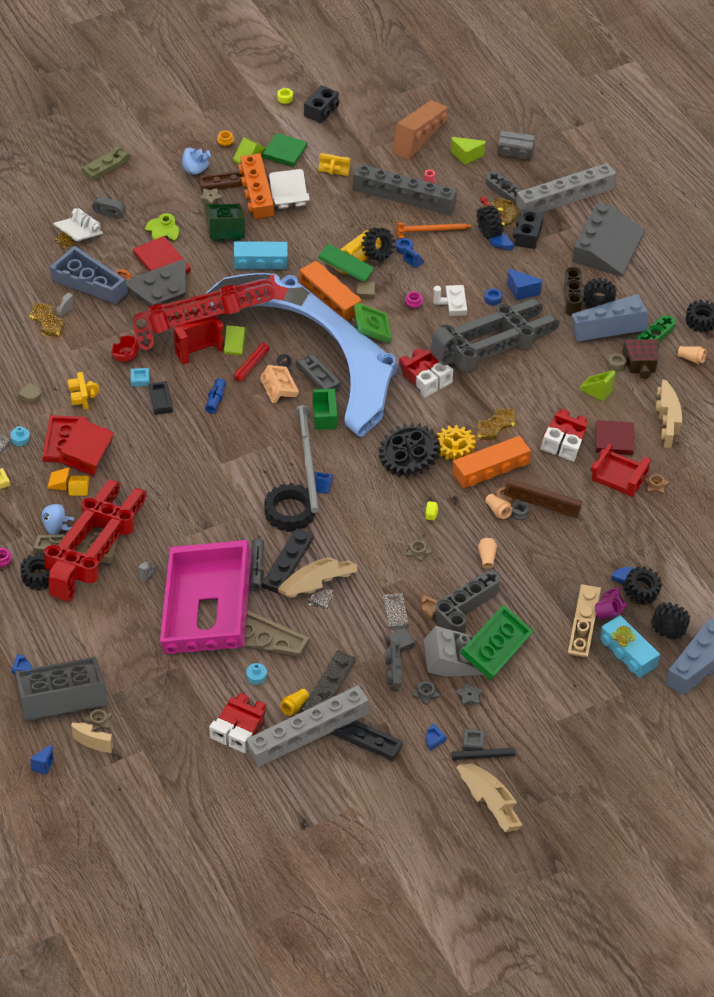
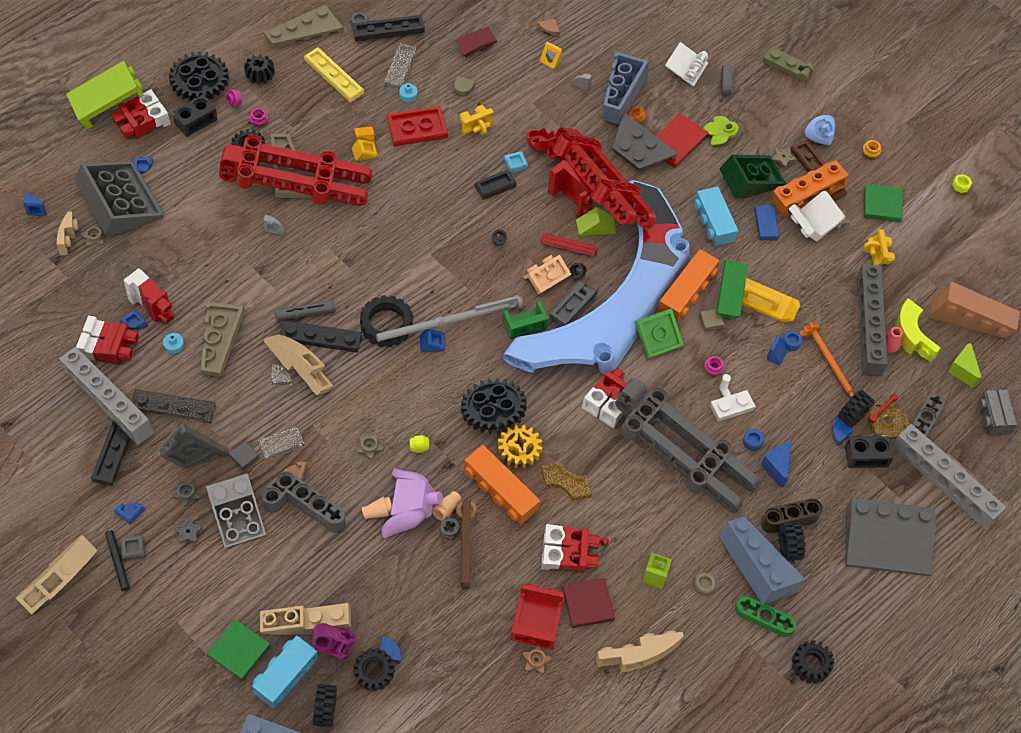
camera: 70 degrees right, 10 degrees up
clear yellow tile [29,302,65,338] -> none
light blue piece [42,504,74,535] -> none
red panel [59,418,114,477] -> none
dark pink panel [160,540,252,654] -> none
blue pin [205,378,226,413] -> none
lime slope [233,137,266,164] -> none
yellow cone [280,689,310,716] -> none
black brick [304,85,340,123] -> none
black tyre [361,228,395,260] -> none
green plate [460,604,534,680] -> none
clear yellow plate [611,626,636,647] -> none
dark brown torso [622,339,659,379] -> none
light nougat cone [678,346,706,364] -> none
none -> blue tile [119,310,148,330]
none -> red hips [123,268,175,325]
none -> green tile [207,620,270,681]
none -> lavender torso [382,467,443,538]
none -> black hinge [492,229,507,246]
none -> yellow slope [540,42,562,69]
none -> blue tile [754,206,779,240]
none -> neon yellow arch [895,298,941,362]

